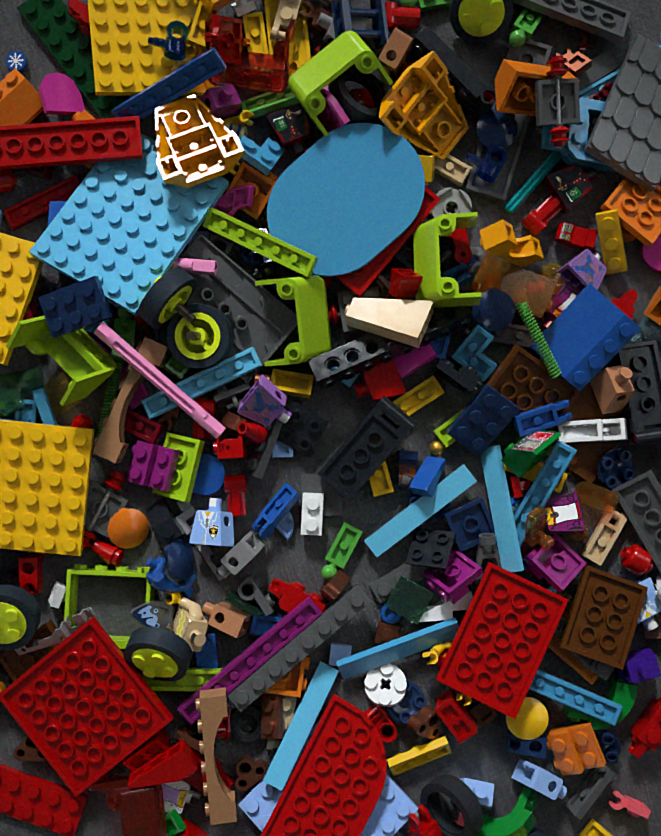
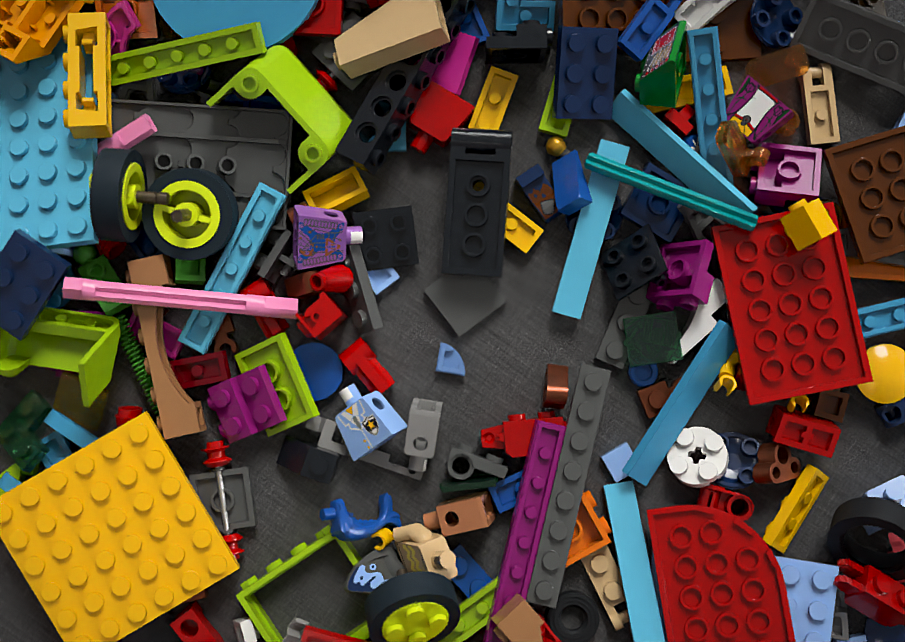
camera: 30 degrees left, 0 degrees up
red cone [91,541,125,566] -> none
orange dish [107,508,149,549] -> none
dark blue dish [164,538,195,580] -> none
blue hinge [252,483,302,540] -> none
copper plate [261,694,283,739] -> none
white plate [301,492,324,536] -> none
bright green plate [321,521,363,581] -> none
red head [620,544,654,576] -> none
none -> yellow brick [63,12,112,139]
none -> teal axle [584,153,758,231]
none -> yellow brick [780,198,837,251]

